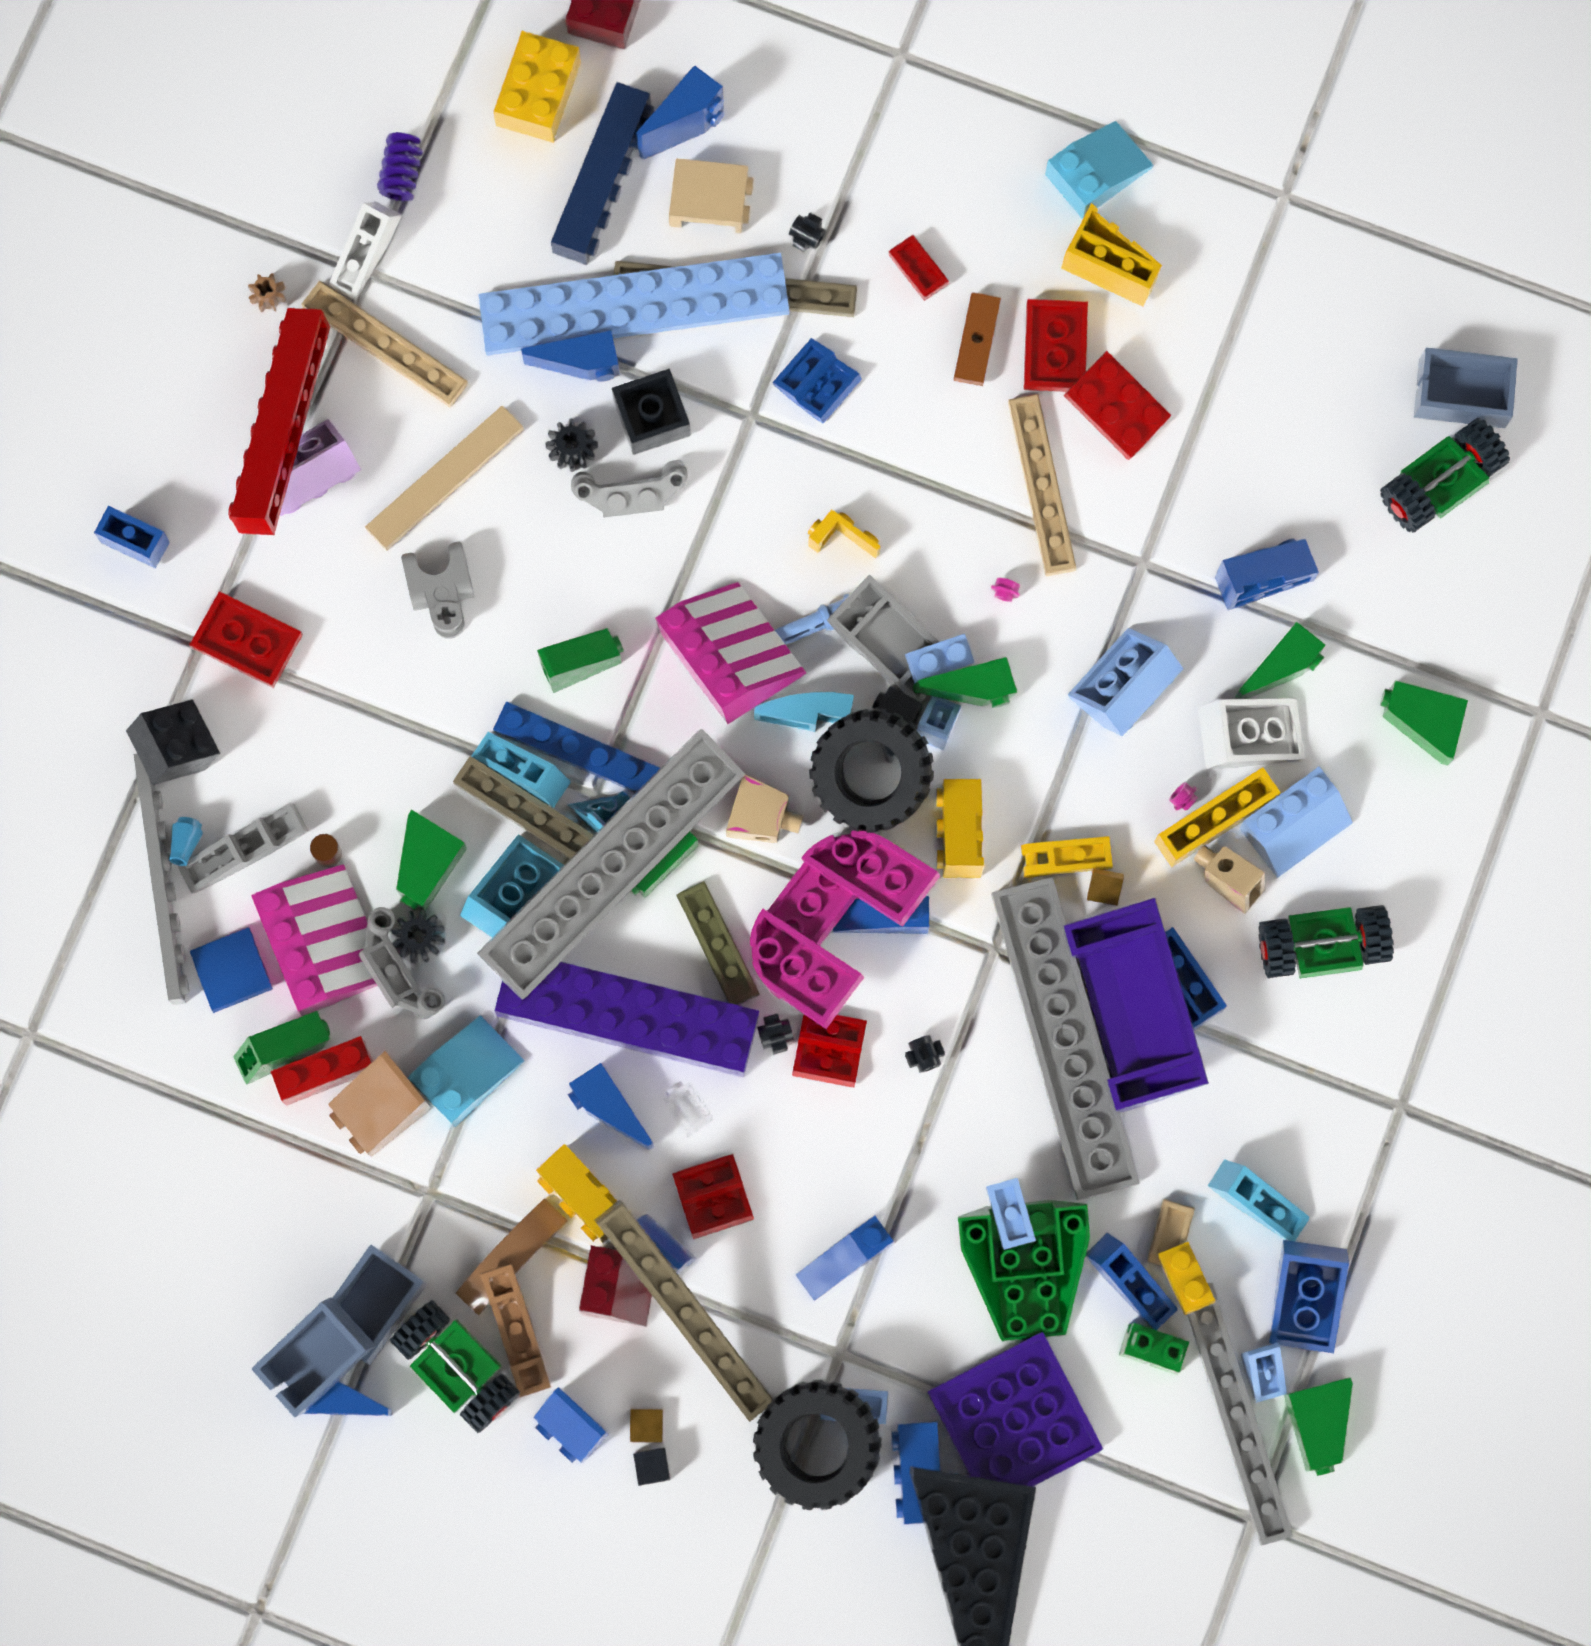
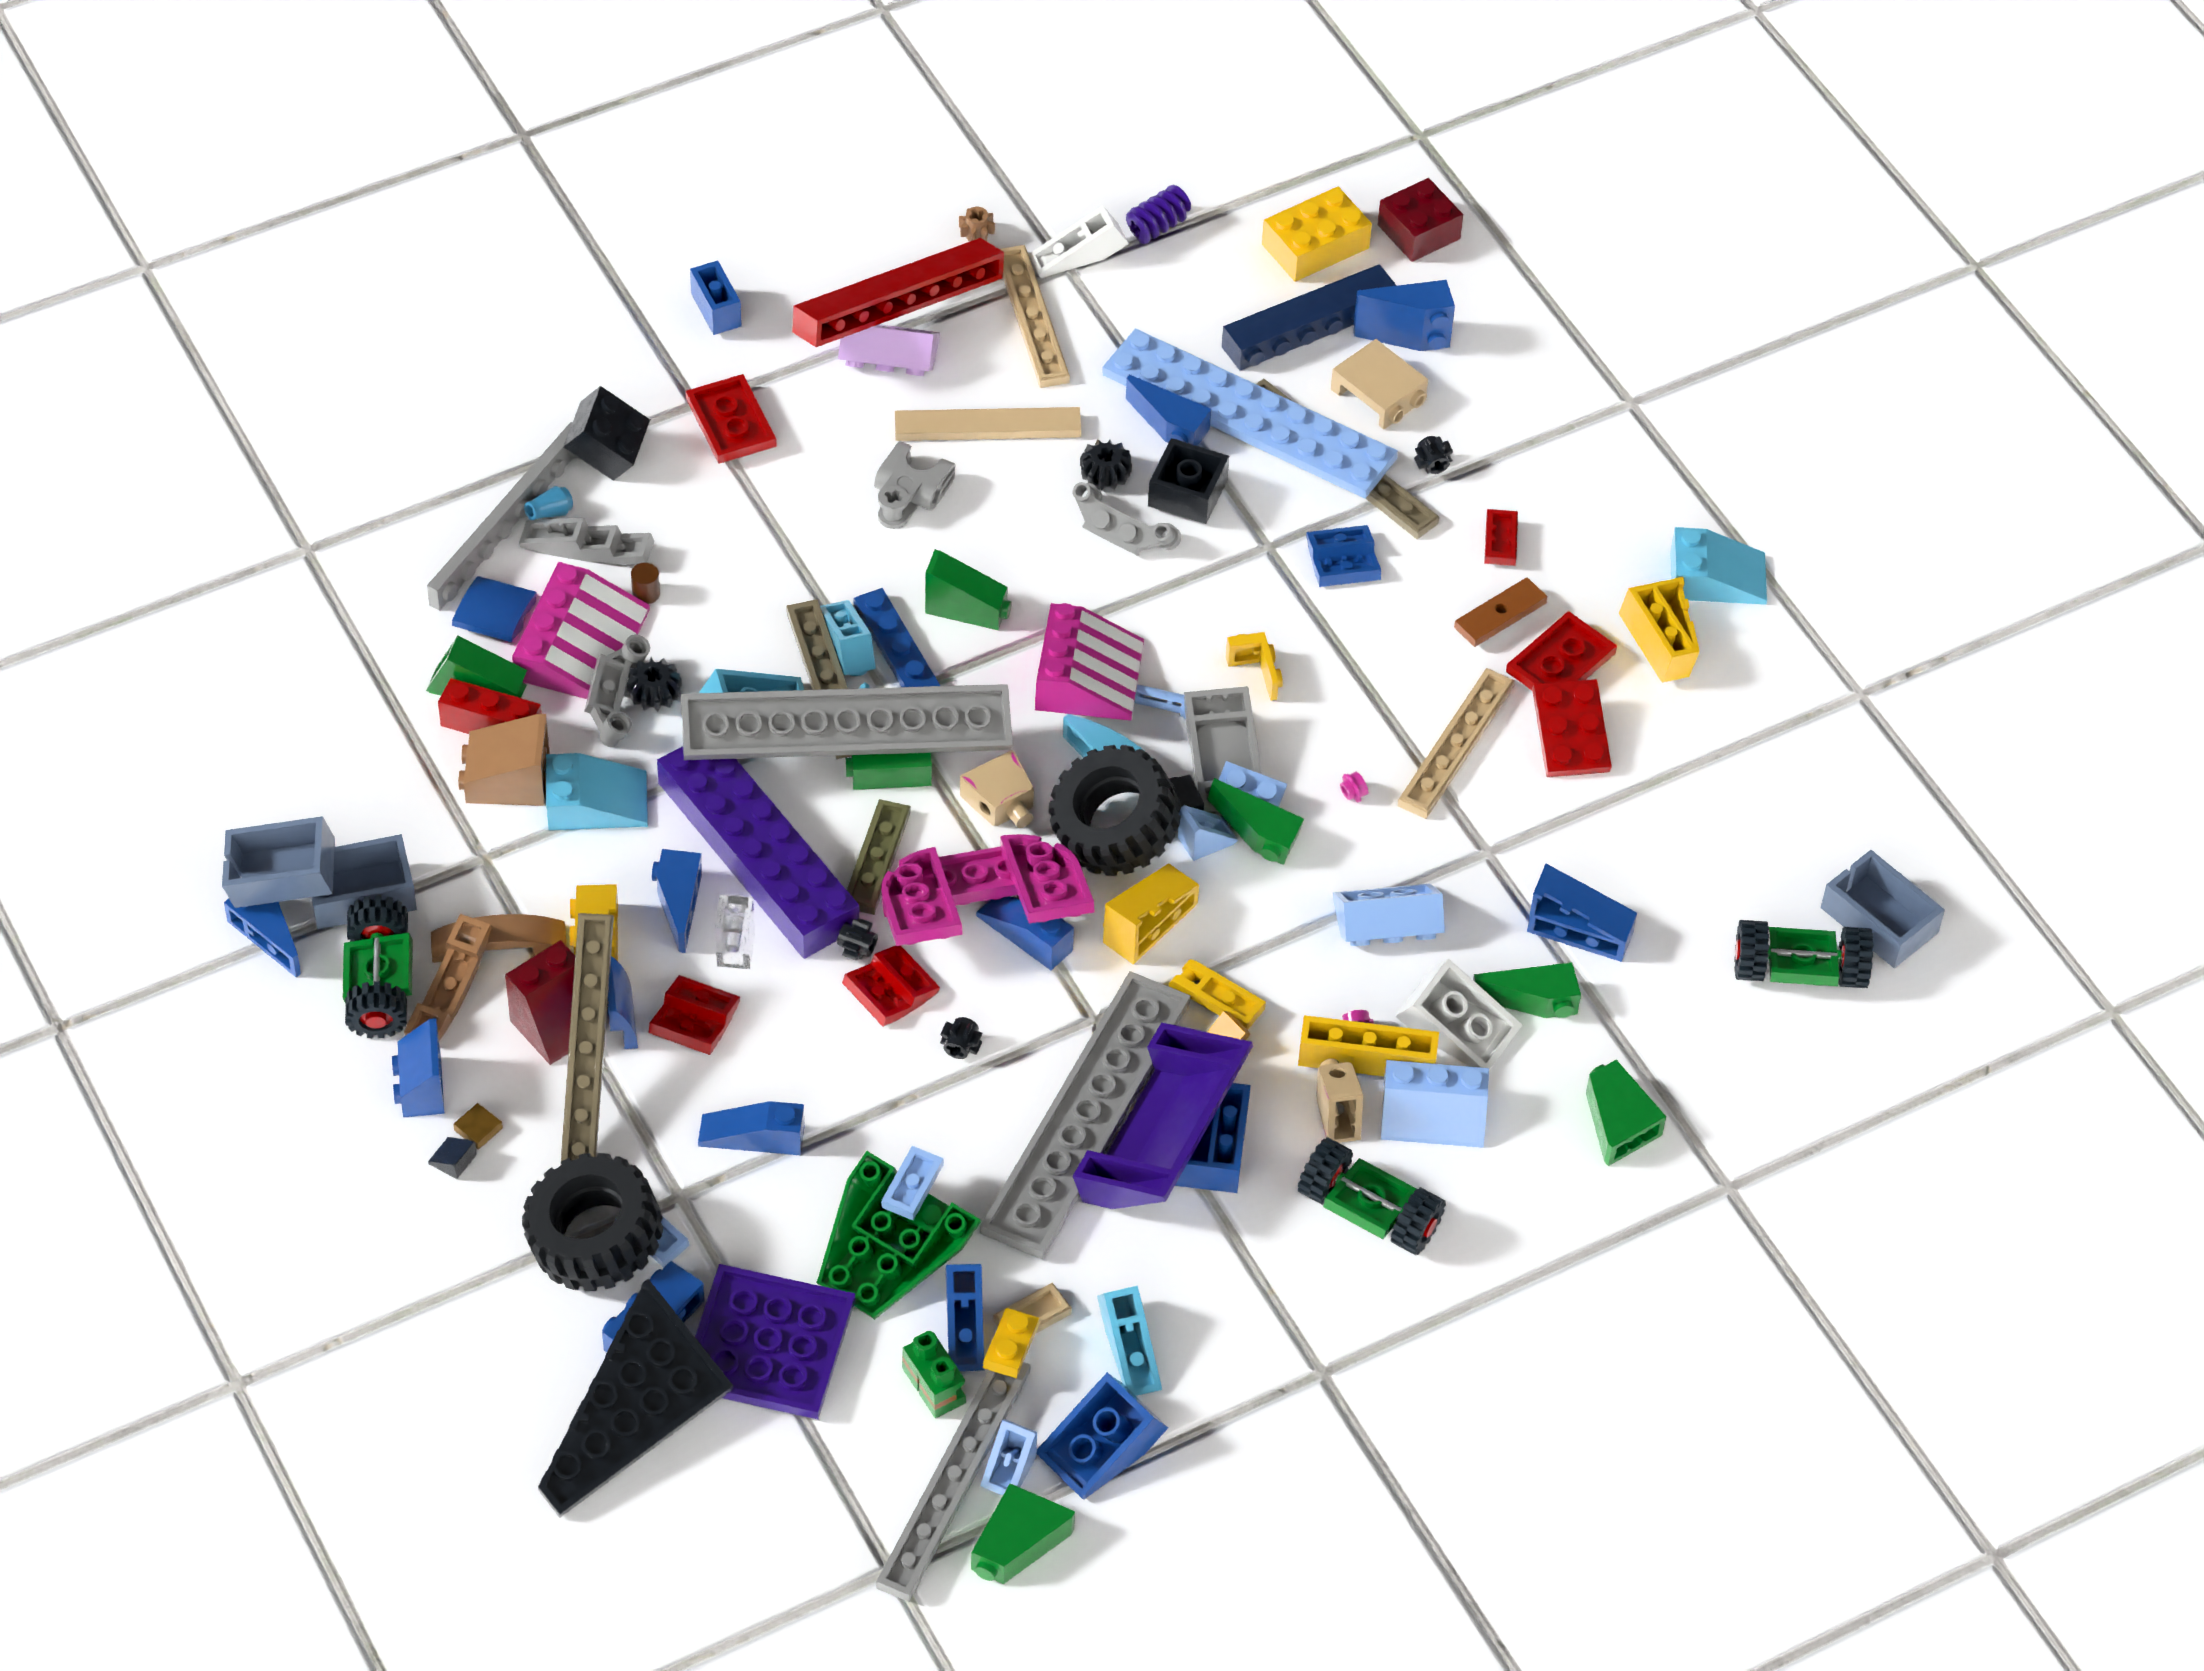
camera: 40 degrees right, 25 degrees down
green slope [396,809,467,911] -> none

